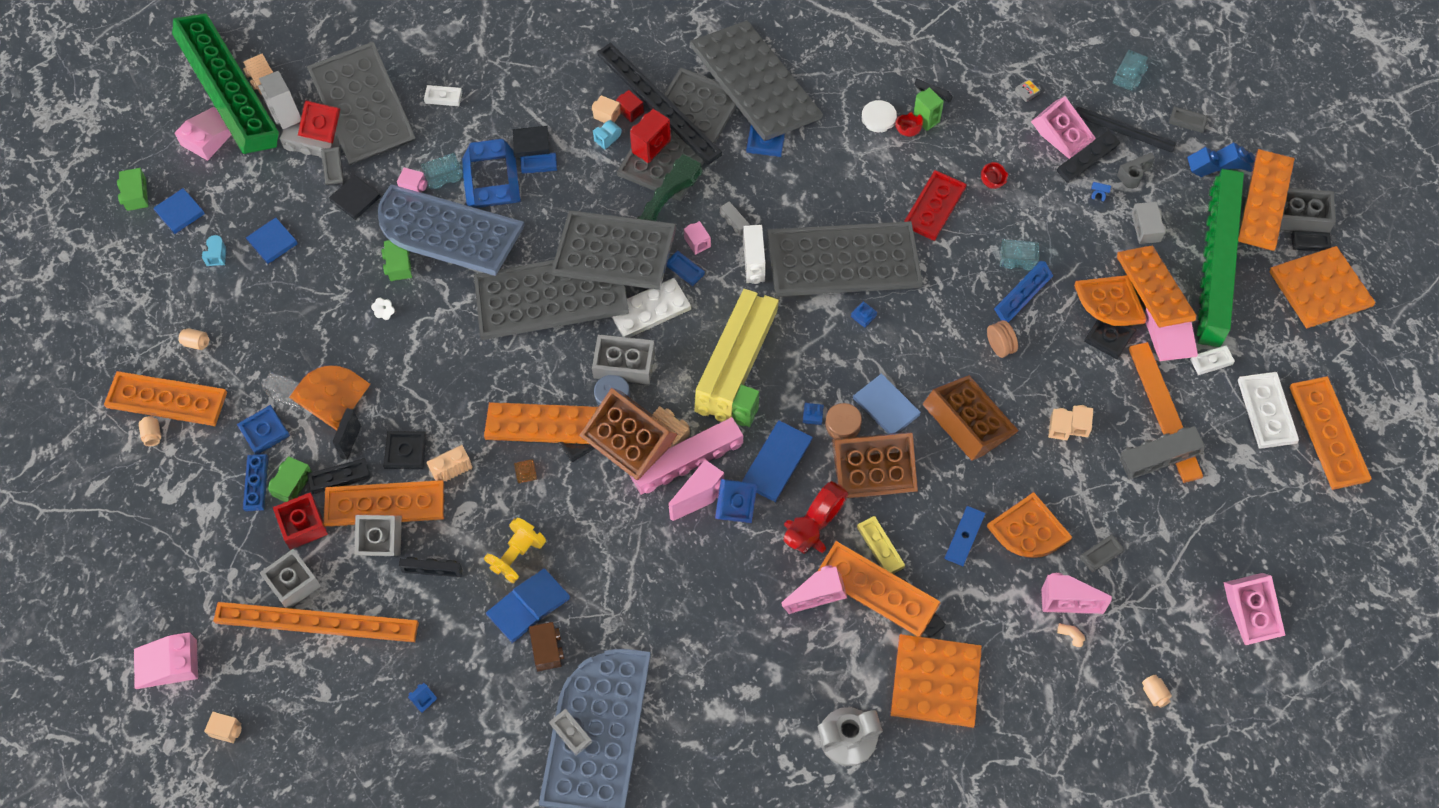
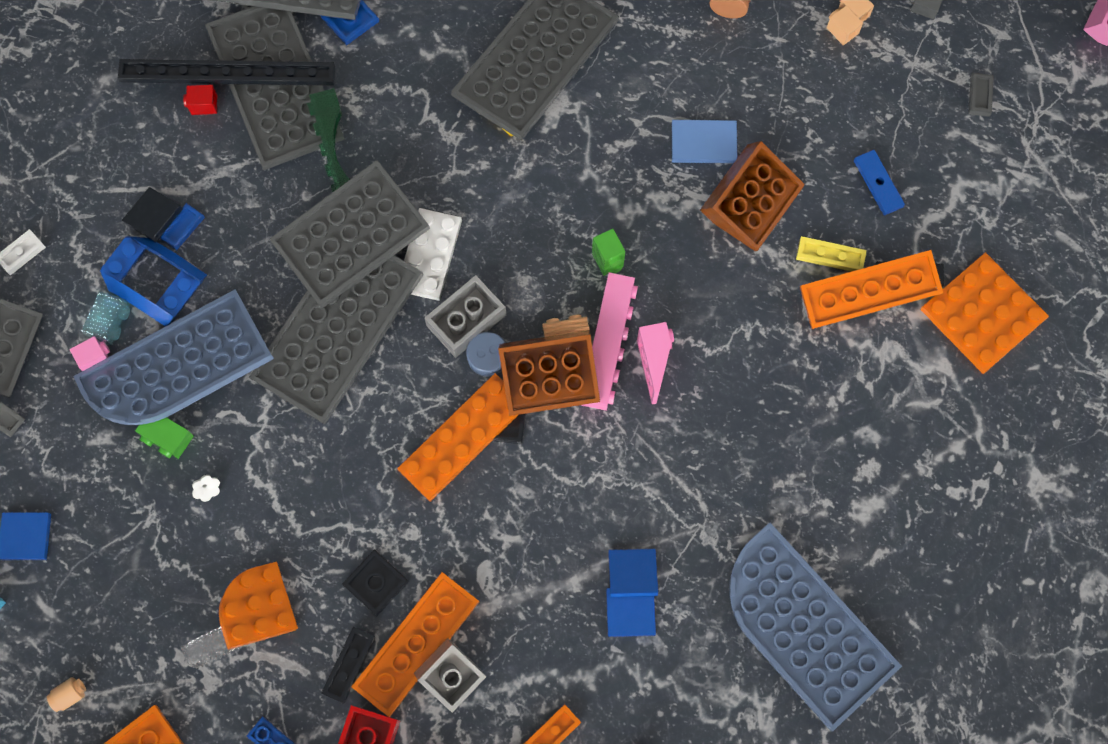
camera: 50 degrees left, 10 degrees up
blue tile [237,405,290,455] -> none
bright green brick [268,456,312,502] -> none
black tile [329,174,381,220] -> none
black tile [332,408,361,460] -> none
black plate [399,557,463,577] -> none
light nougat brick [427,445,472,482] -> none
yellow piece [483,518,546,583] -> none
clear orange plate [514,459,537,483] -> none
reddish brown brick [529,622,564,672] -> none
light grey plate [549,709,592,755] -> none
light nougat brick [592,95,620,123] -> none
medium azure leg [593,120,622,150] -> none
red brick [630,109,671,163] -> none
blue tile [667,251,705,286] -> none
bright pink brick [684,221,711,255] -> none
light yellow brick [694,289,779,422] -> none
blue tile [715,479,757,523] -> none
light grey piece [720,201,750,236] -> none
blue tile [742,420,813,502] -> none
white window [743,225,765,284] -> none
bright pink slope [782,565,847,614] -> none
red animal [784,481,849,554] -> none
blue tile [803,403,824,425] -> none
light grey piece [817,707,883,766] -> none
nougat head [825,403,862,439] -> none
blue tile [851,301,877,328] -> none
dark orange slope [923,375,1019,461] -> none
orange plate [987,492,1072,558] -> none
bright pink slope [1041,573,1112,614] -> none
light nougat arm [1057,623,1085,647] -> none

